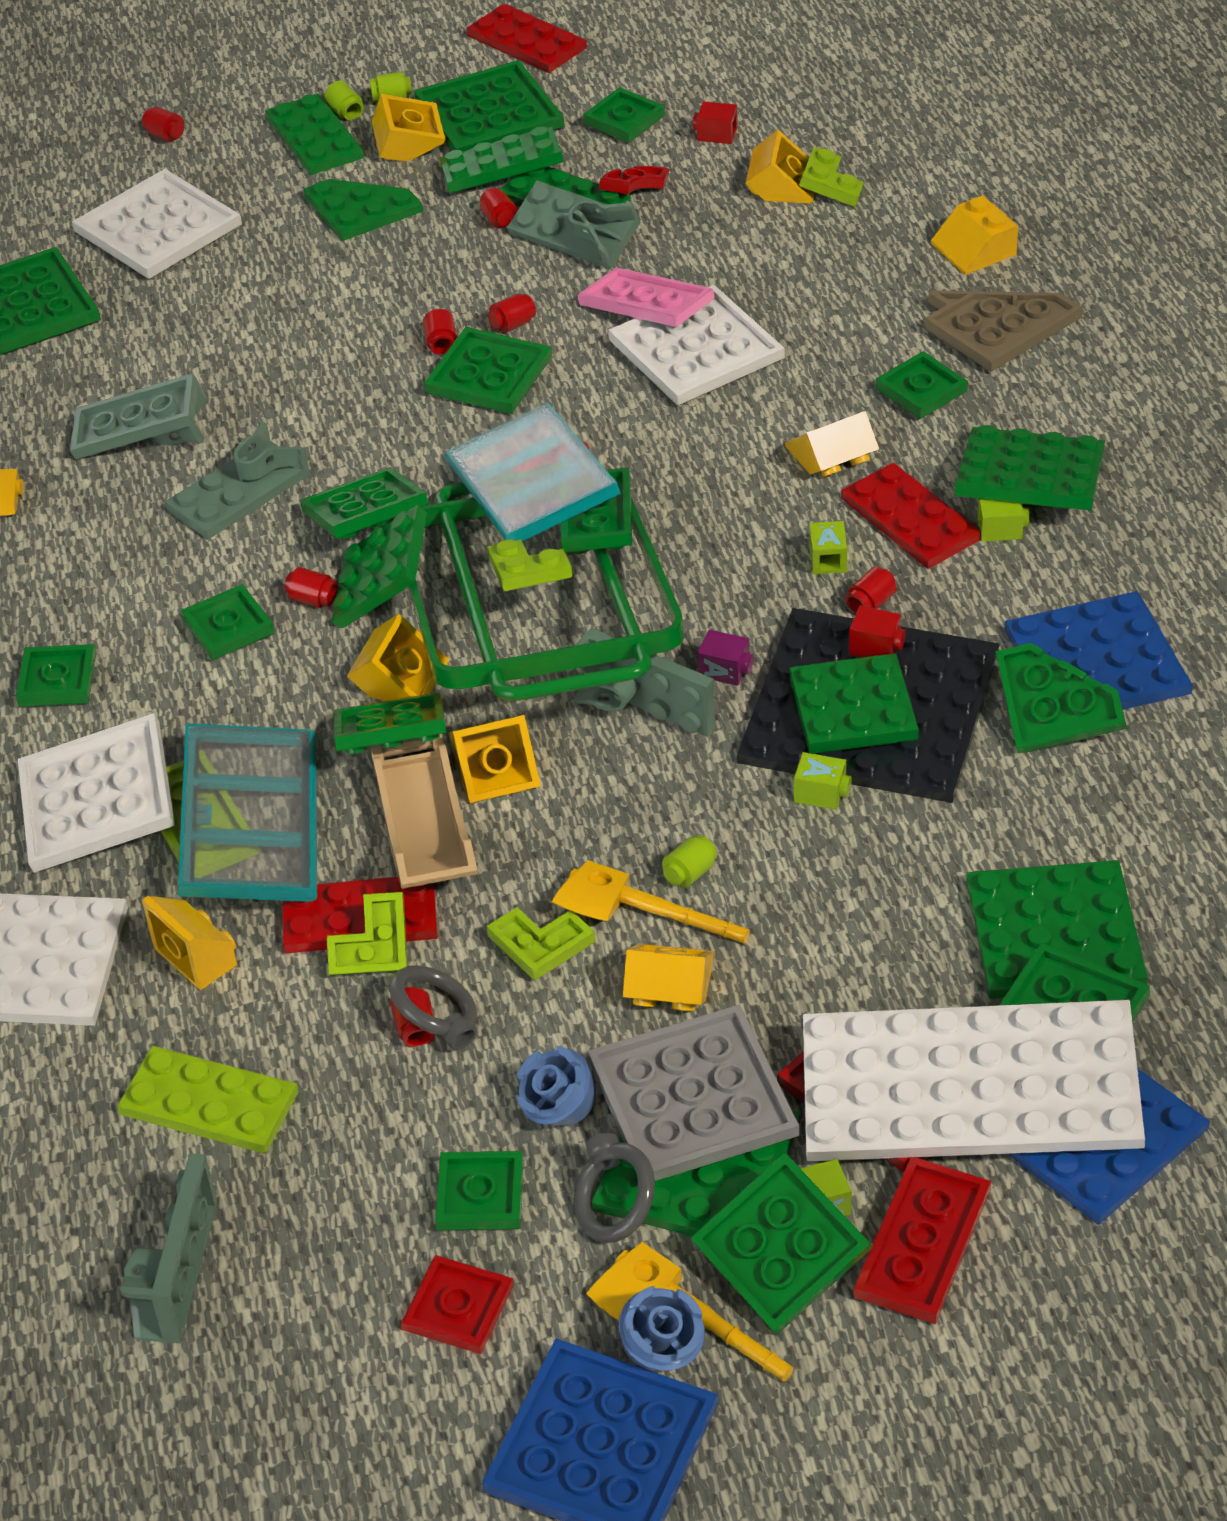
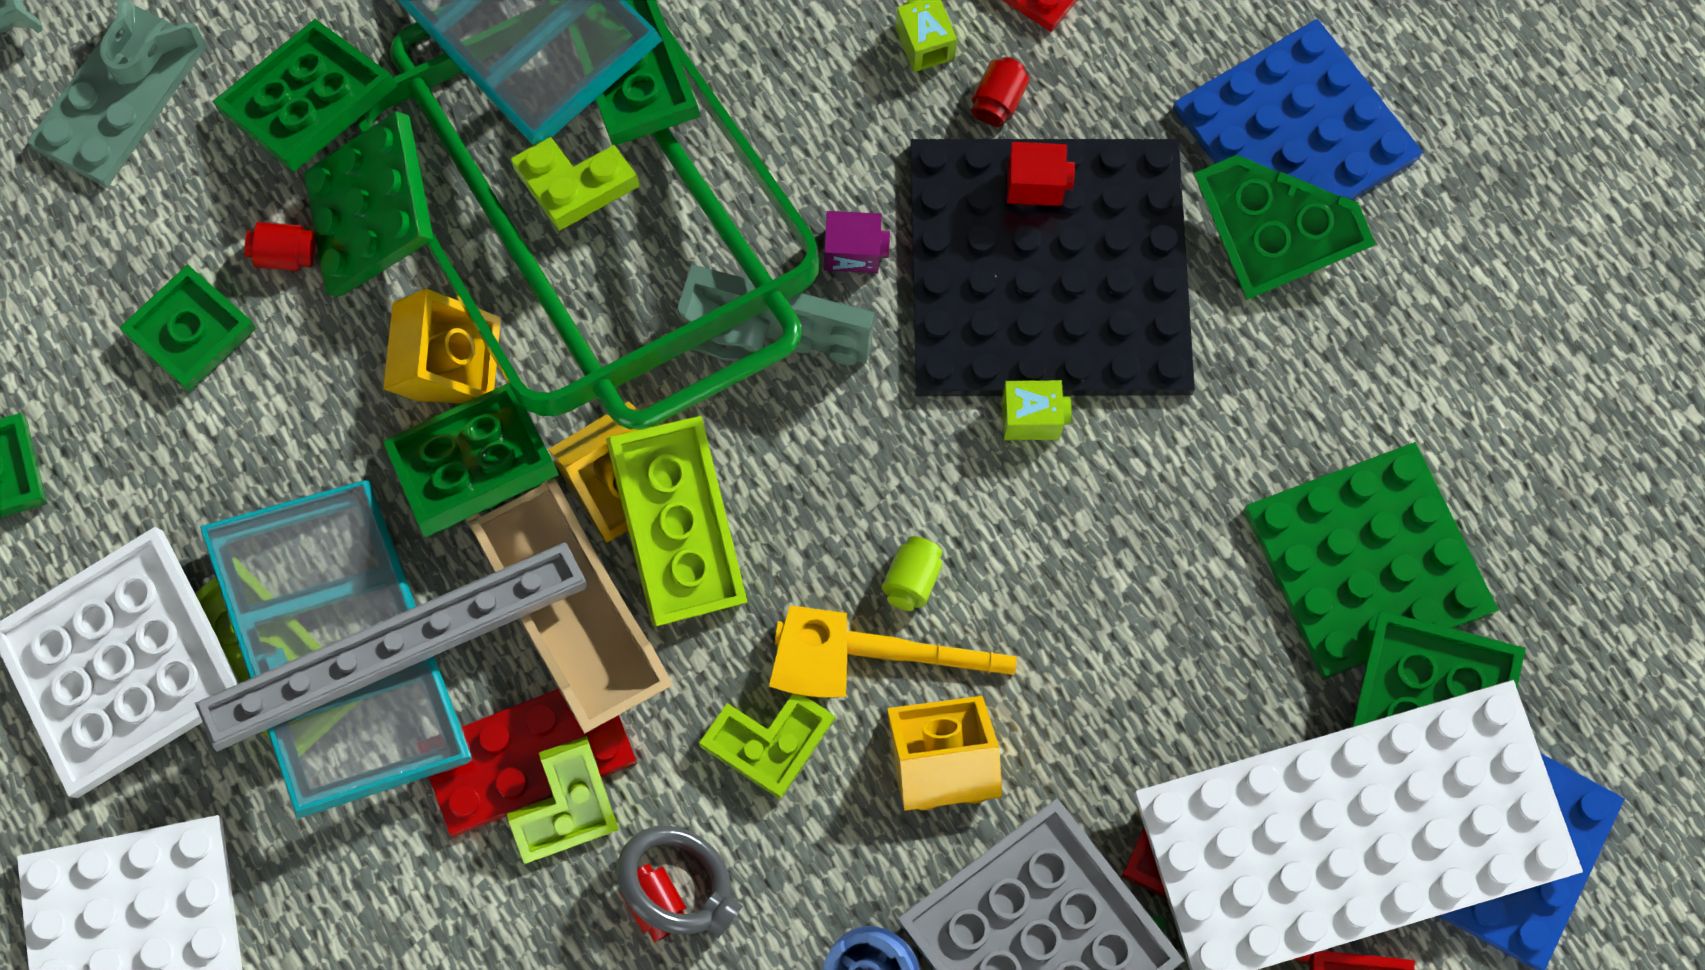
camera: 25 degrees left, 25 degrees up
yellow slope [142,896,237,990] -> none
green plate [790,653,919,754] -> none
none -> light grey tile [195,542,587,752]
none -> lime plate [606,415,748,627]

